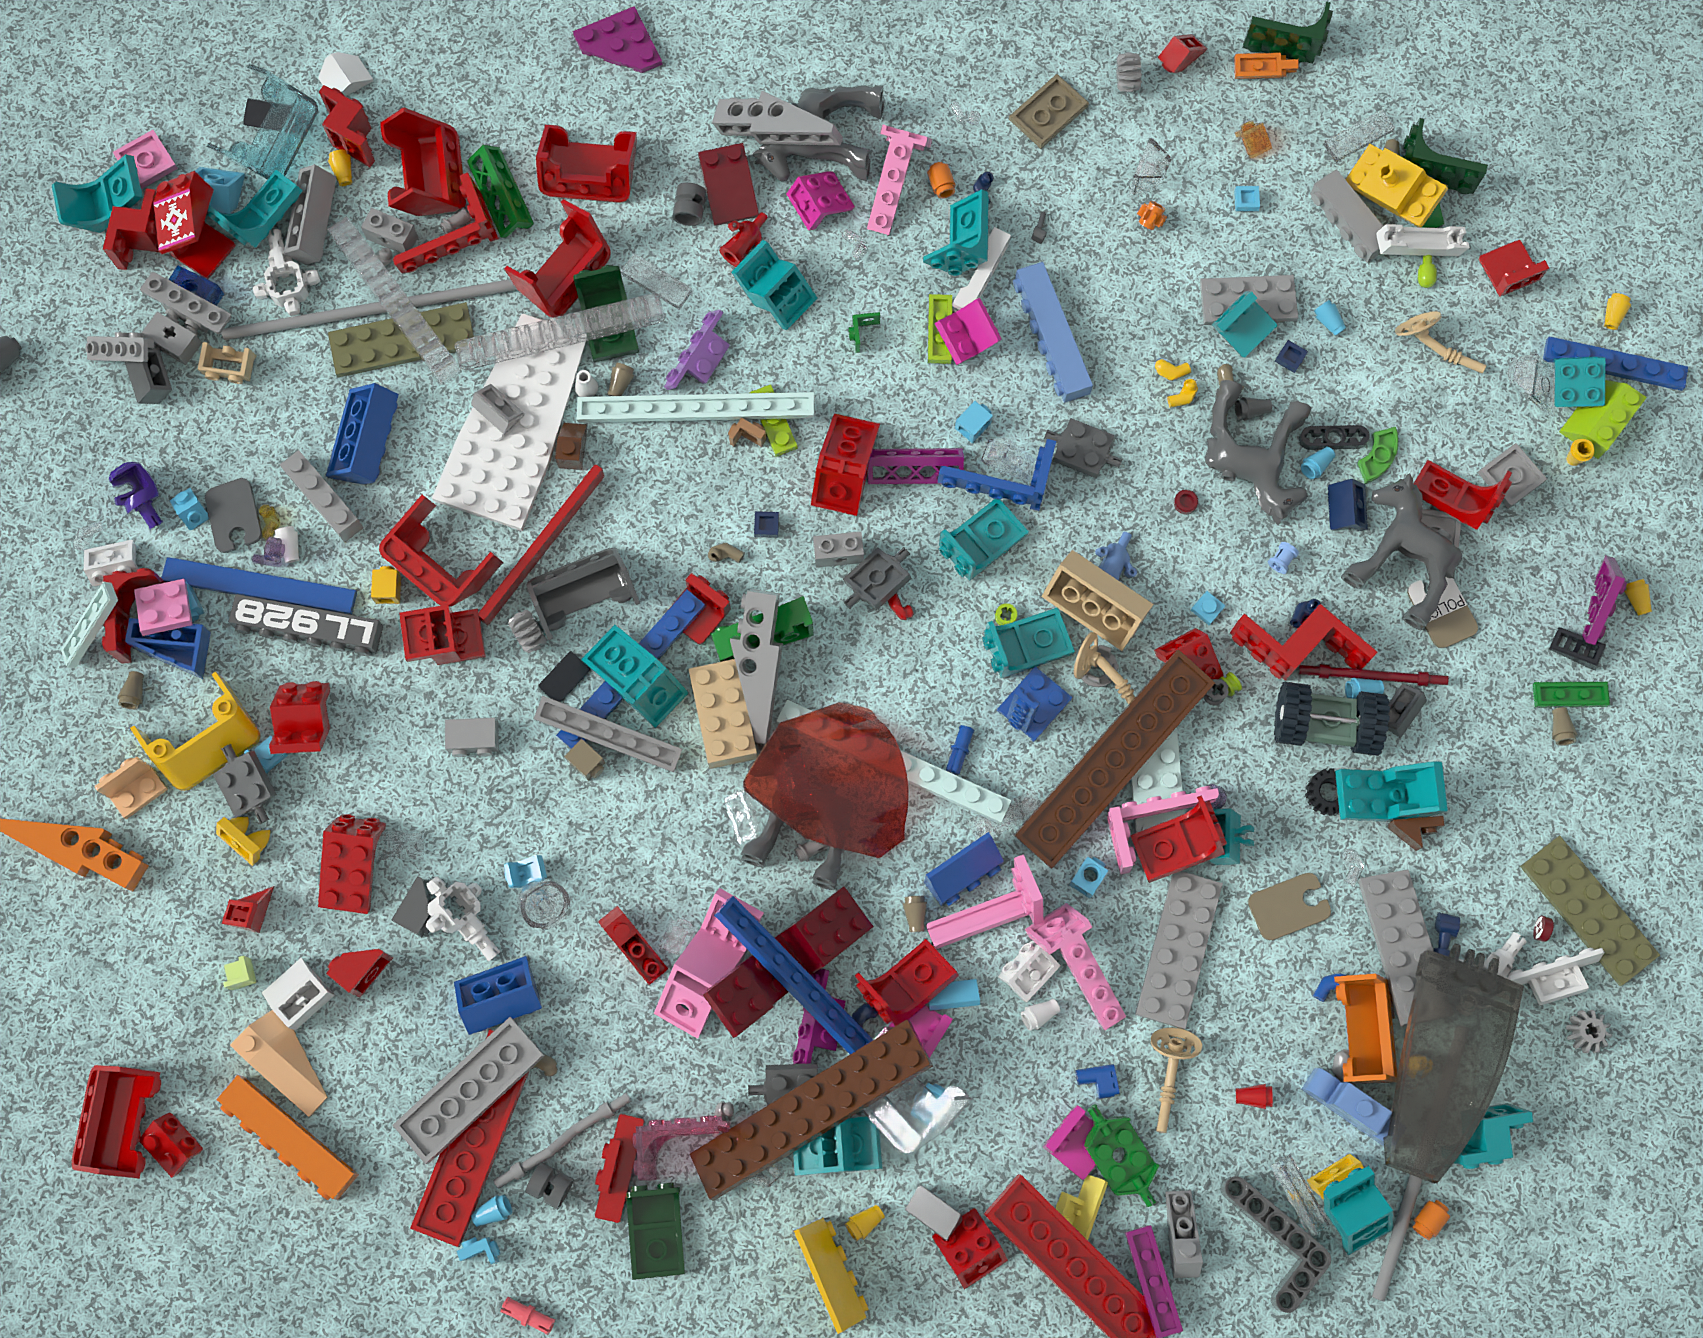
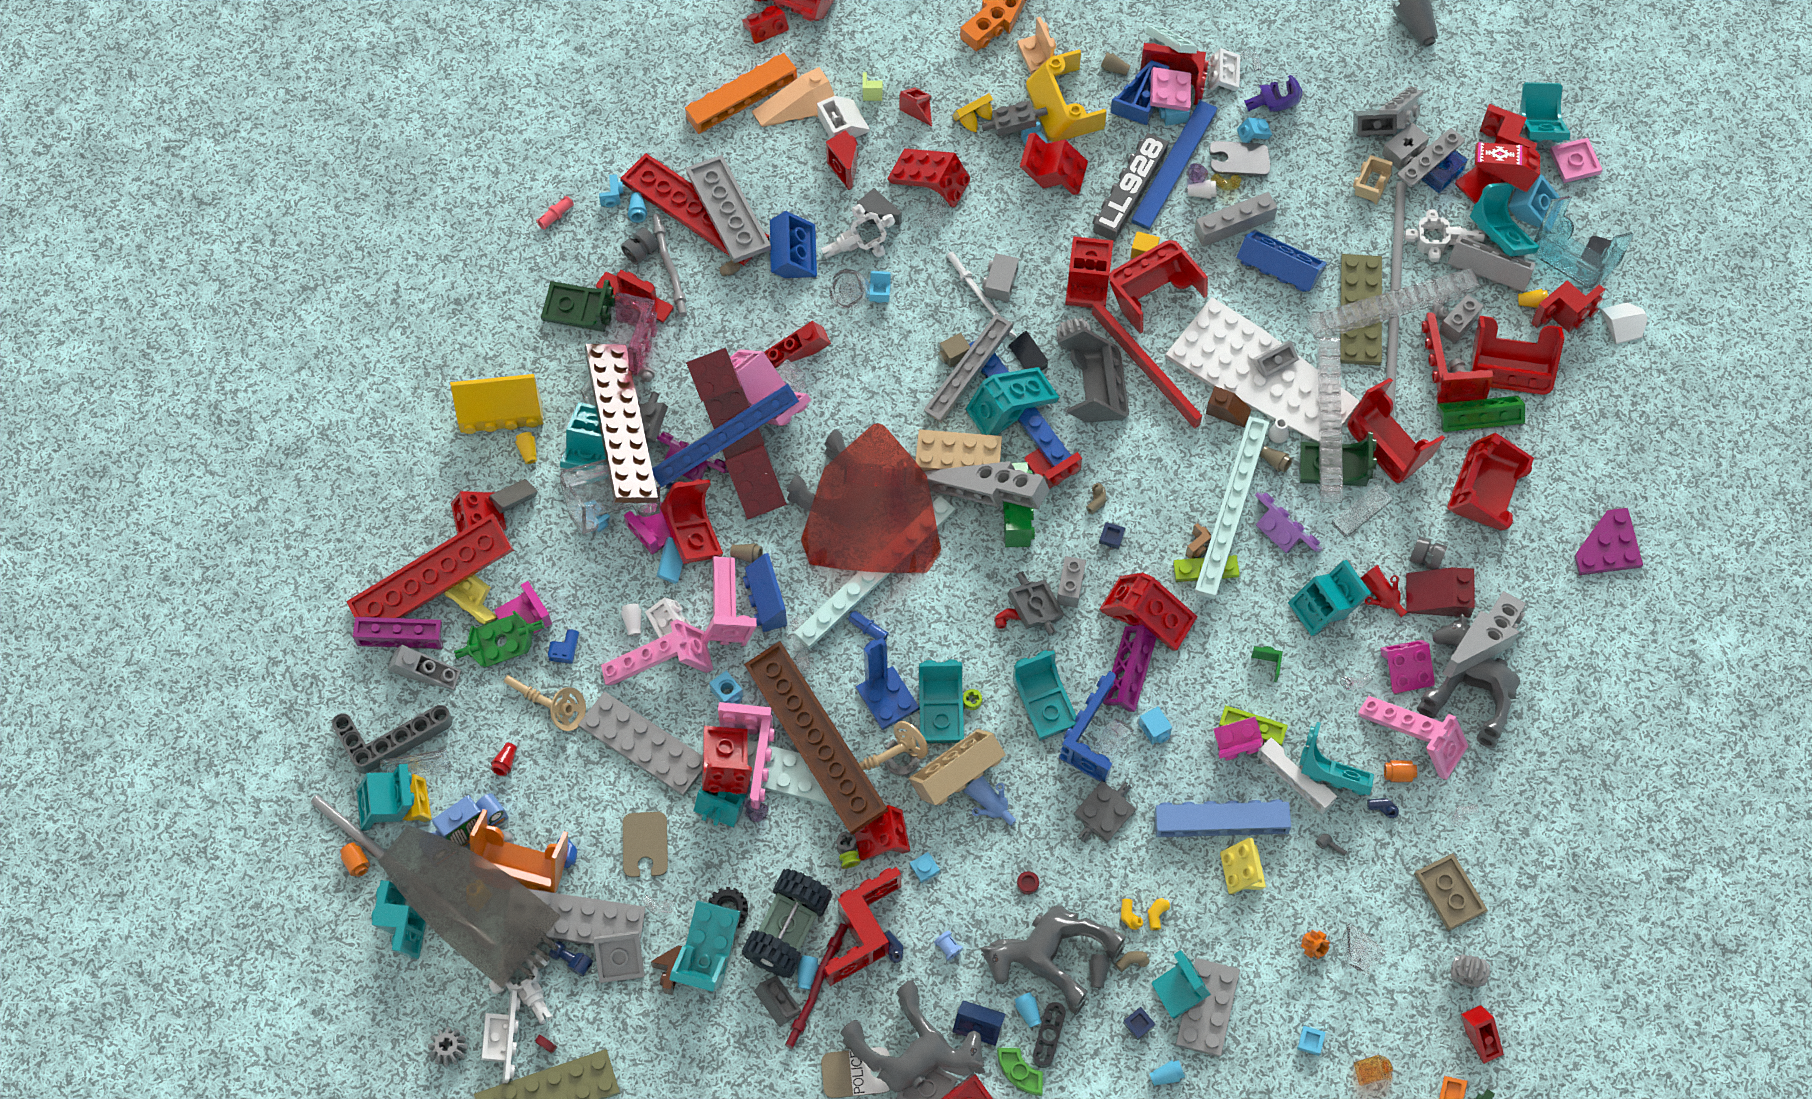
camera: 110 degrees right, 10 degrees down
none -> light grey plate [593,931,645,983]
none -> white sword [947,252,1017,338]
none -> light yellow bracket [1220,838,1266,894]

